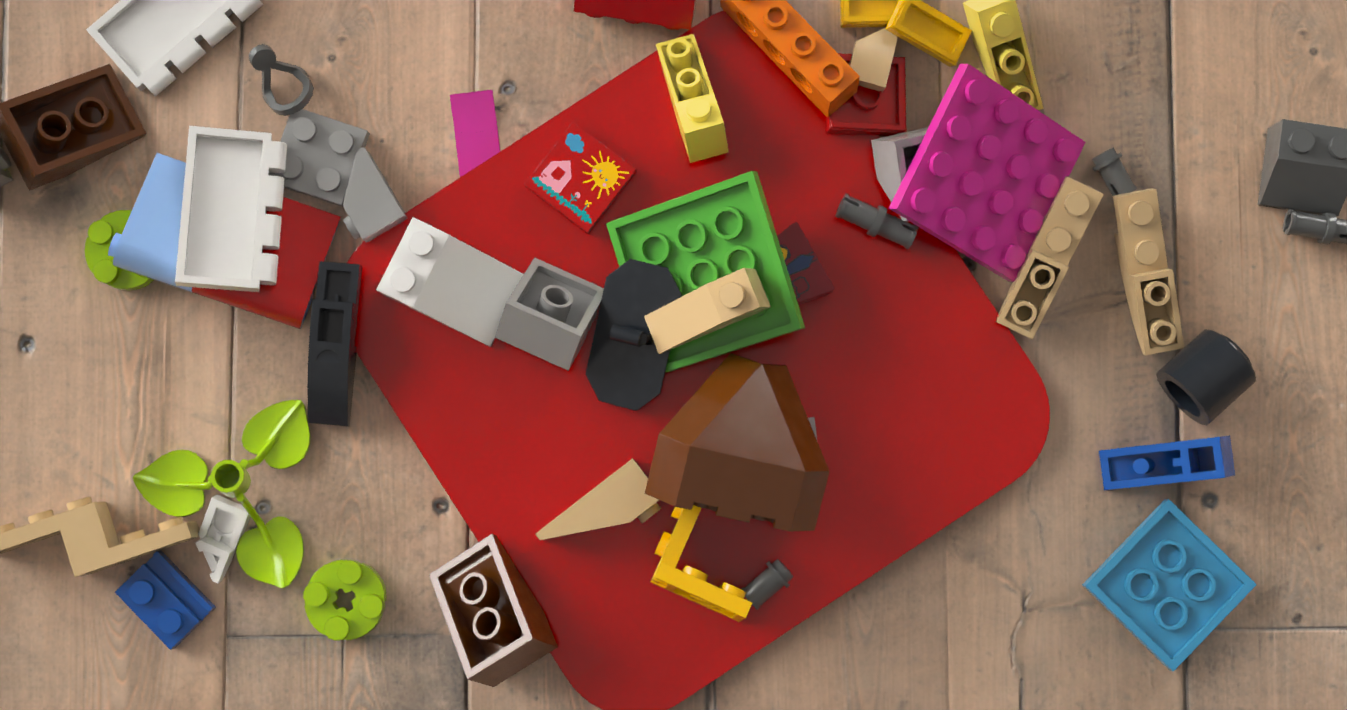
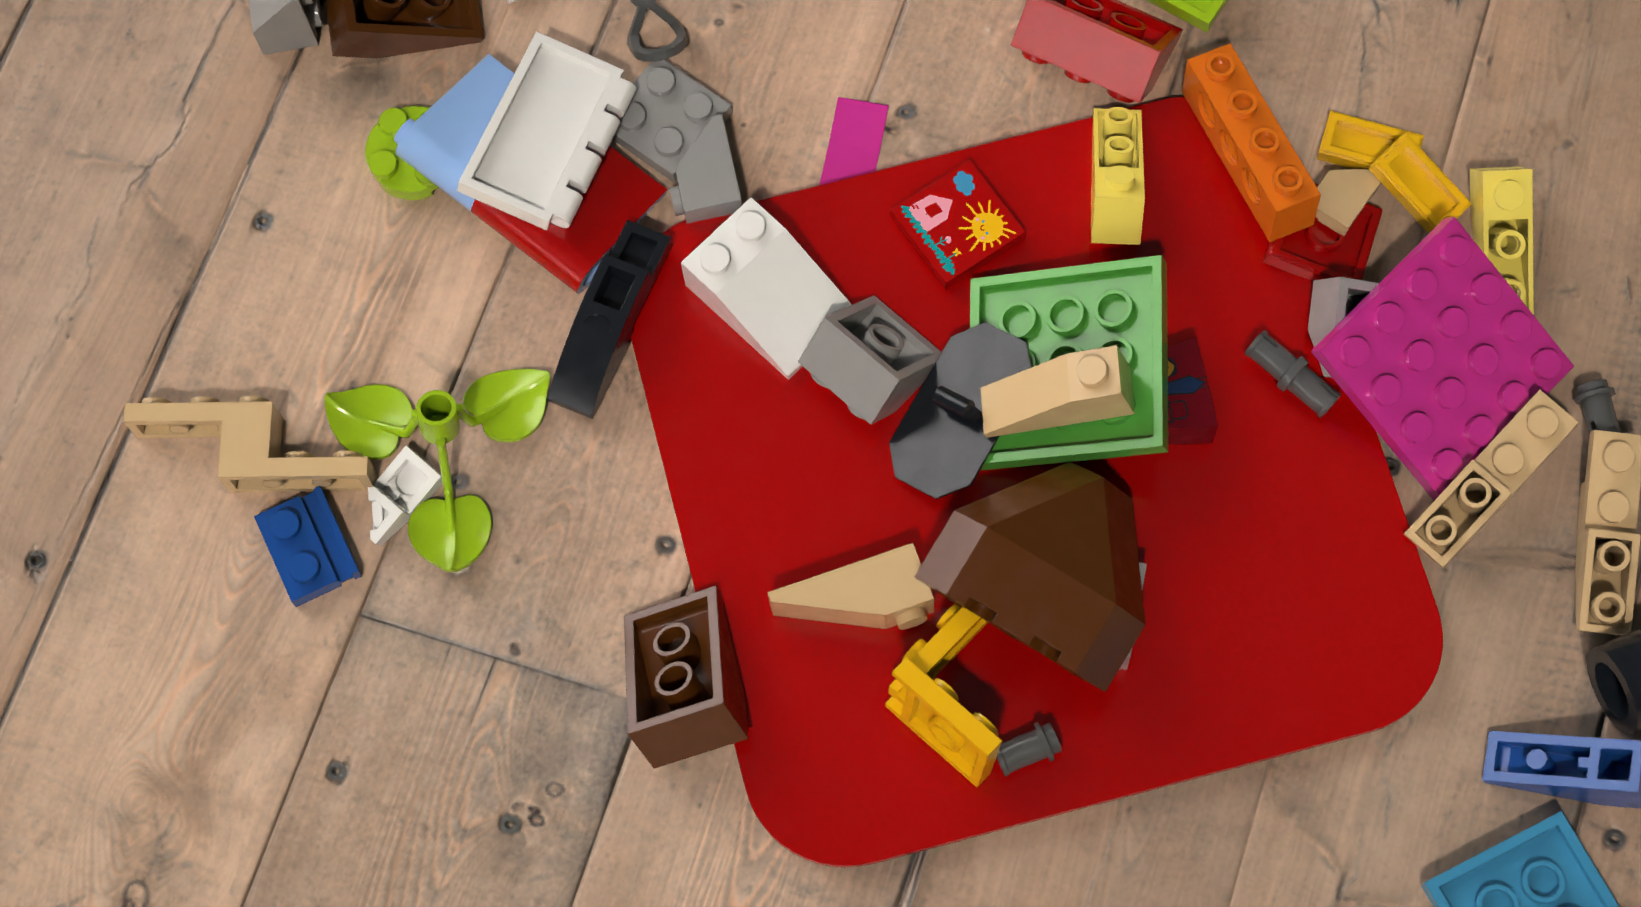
camera: 25 degrees right, 15 degrees down
lime plate [303,560,387,640] -> none

